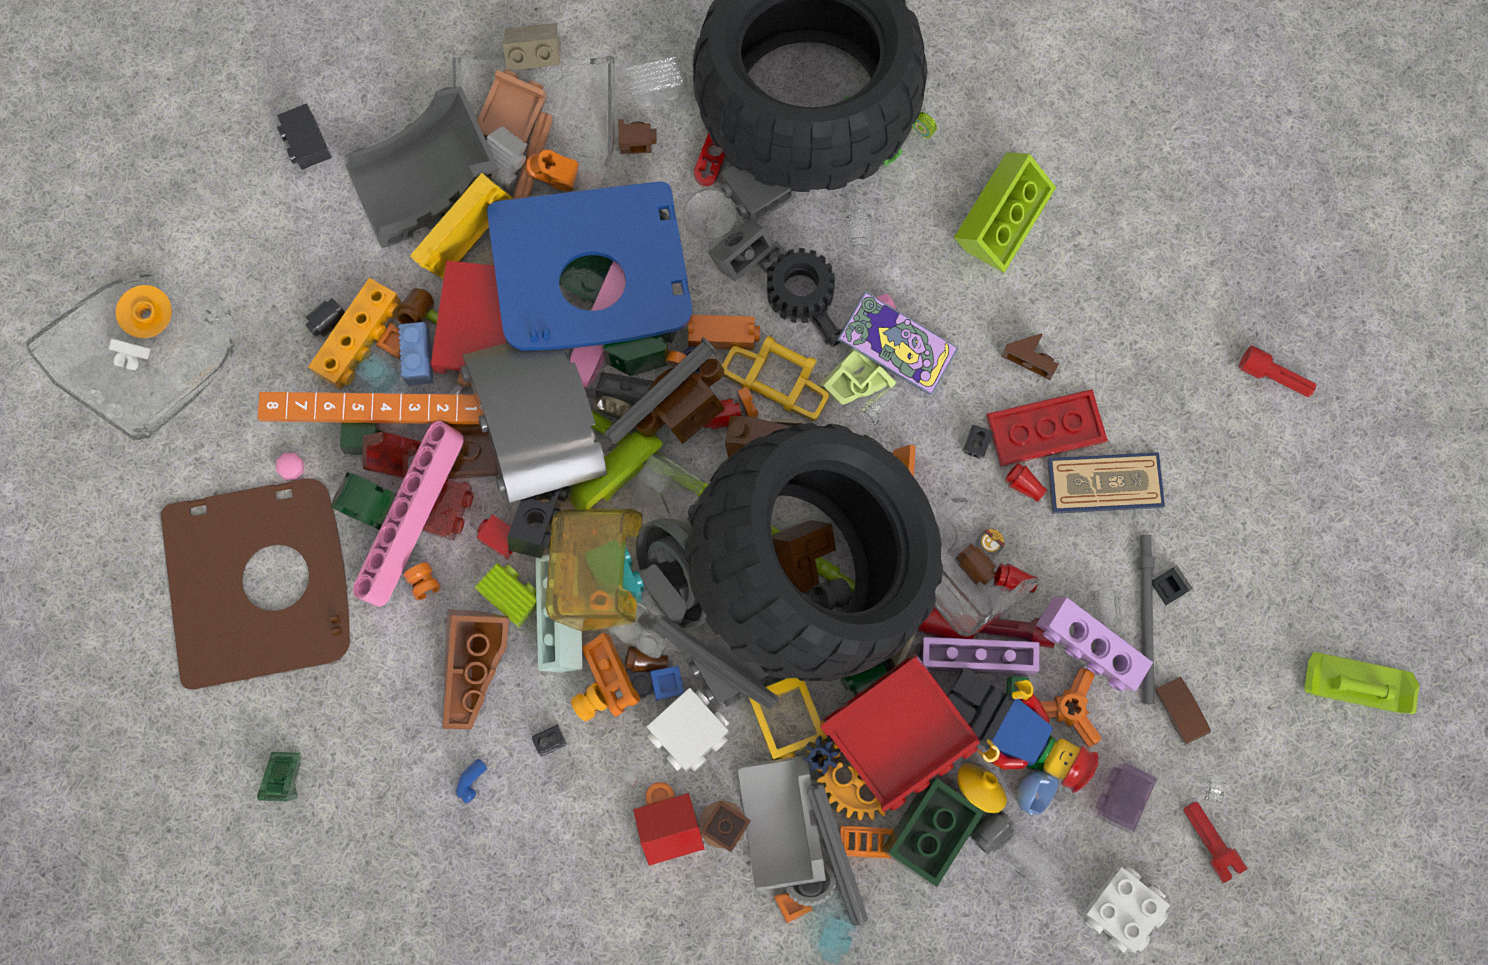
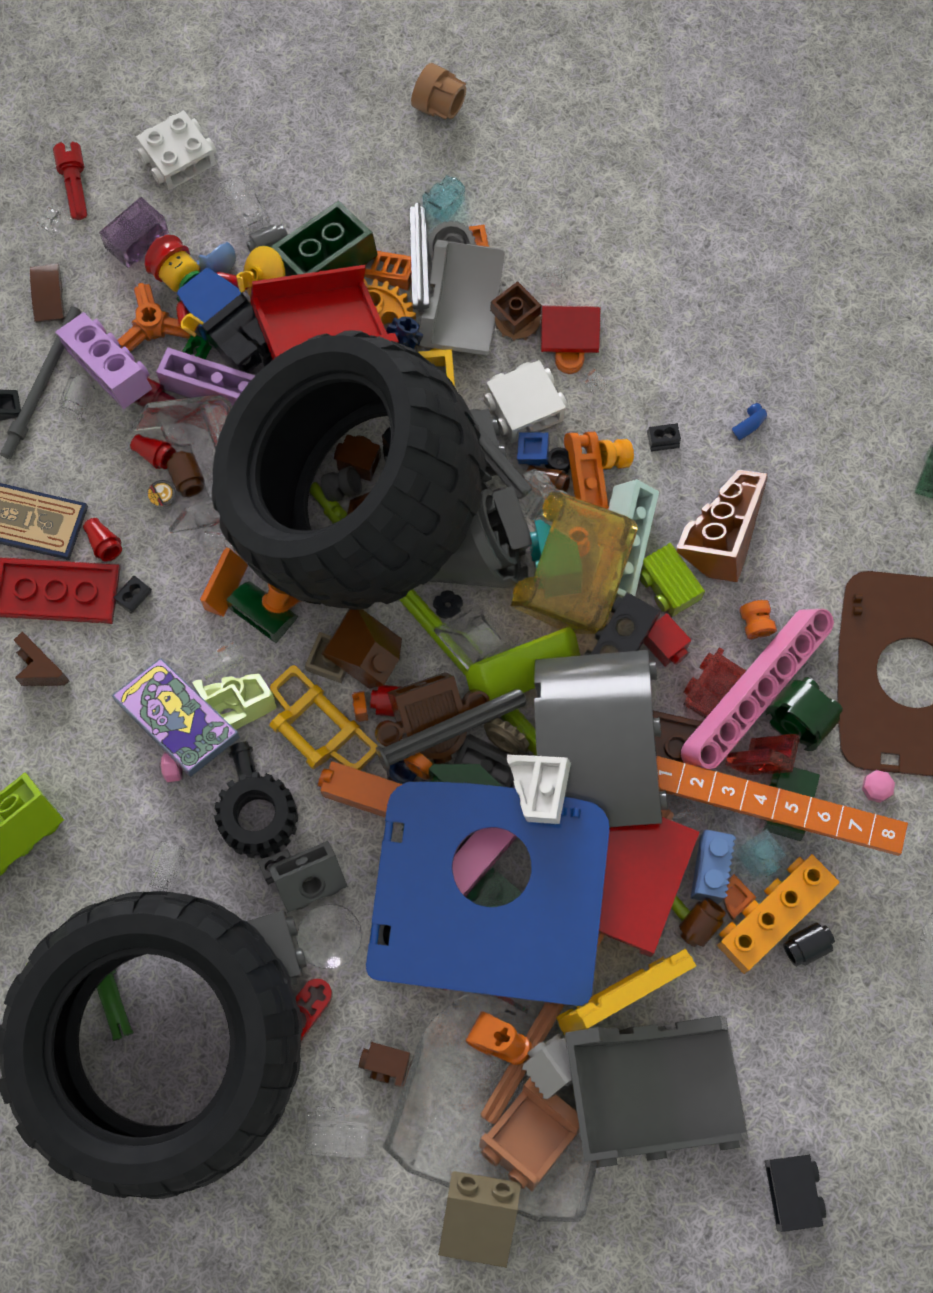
camera: 165 degrees left, 5 degrees down
none -> white wing [507,755,571,824]

